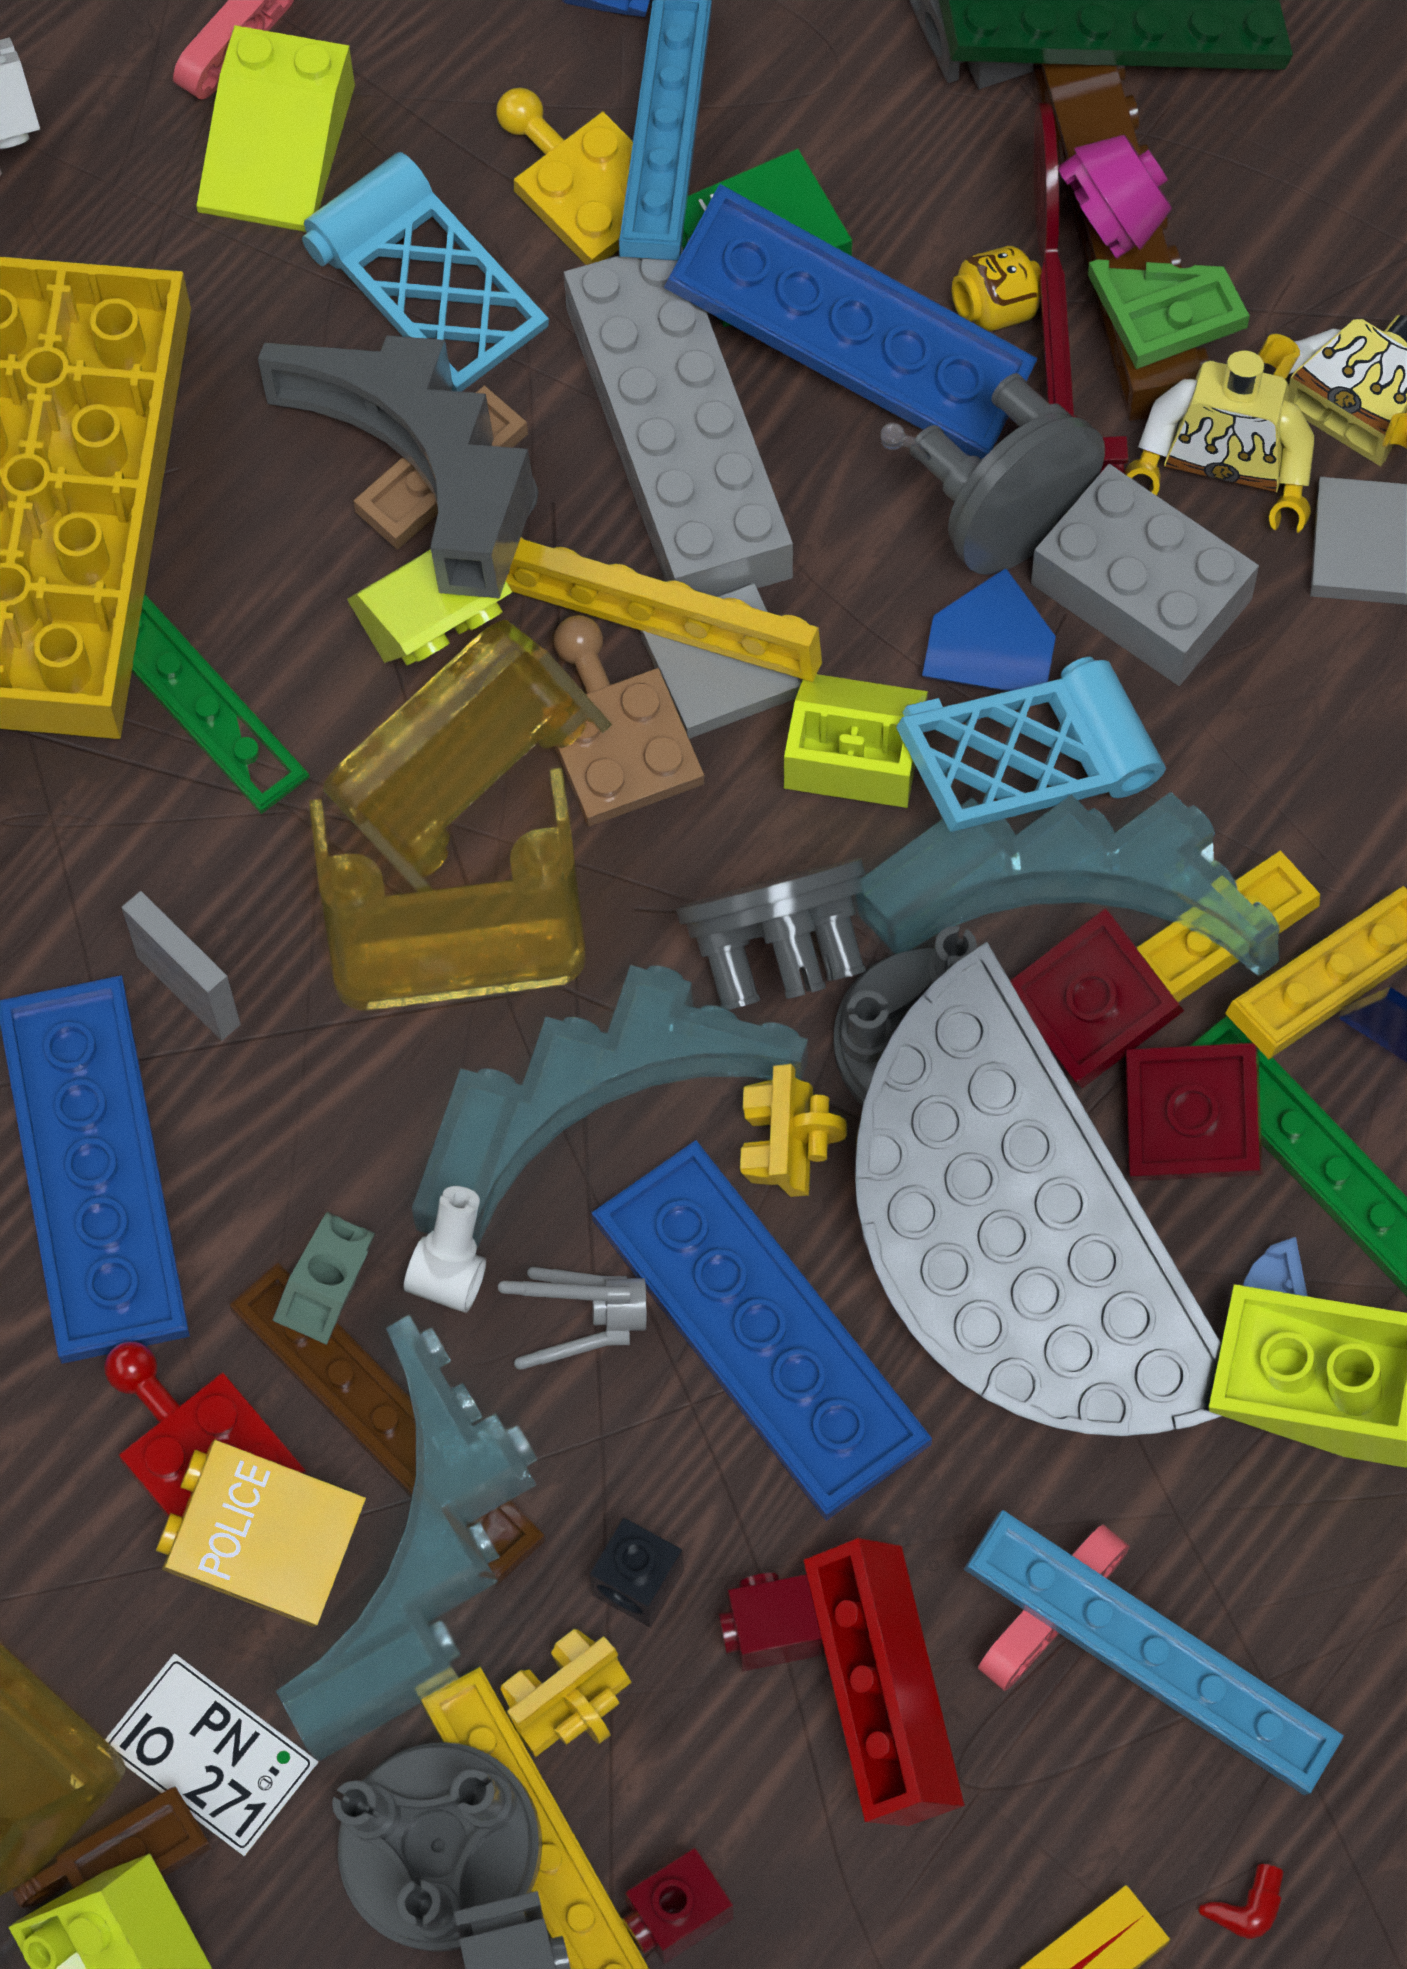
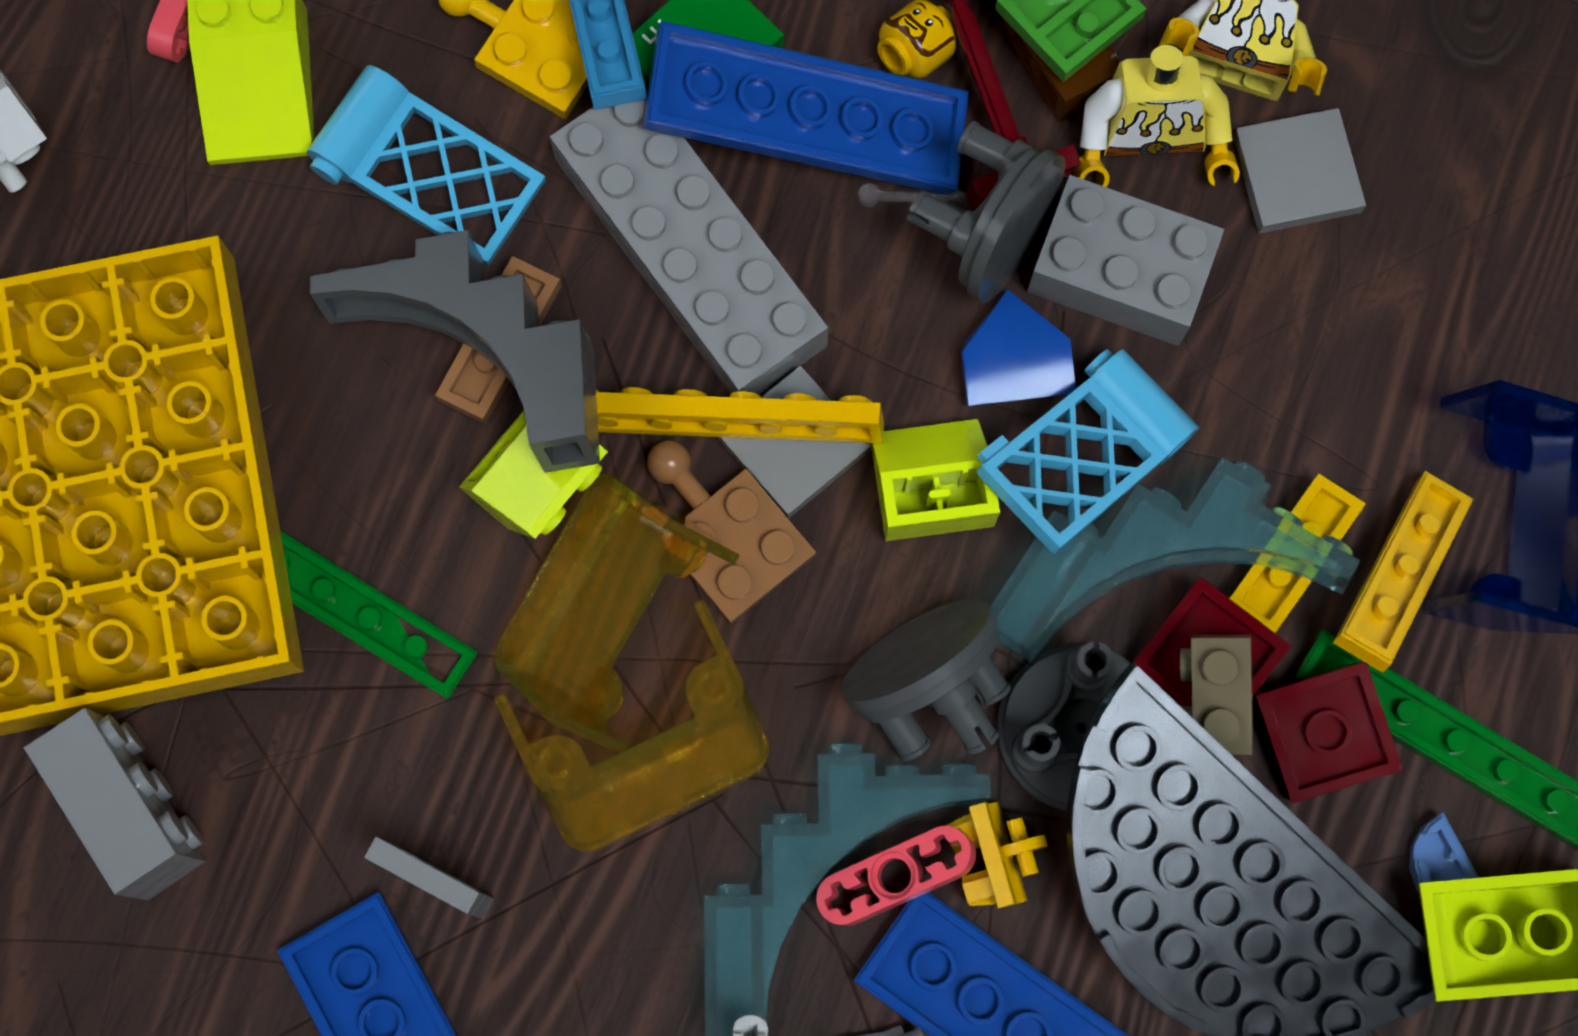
camera: 20 degrees left, 10 degrees up
none -> coral beam [816,826,976,926]
none -> dark tan brick [1180,634,1253,755]

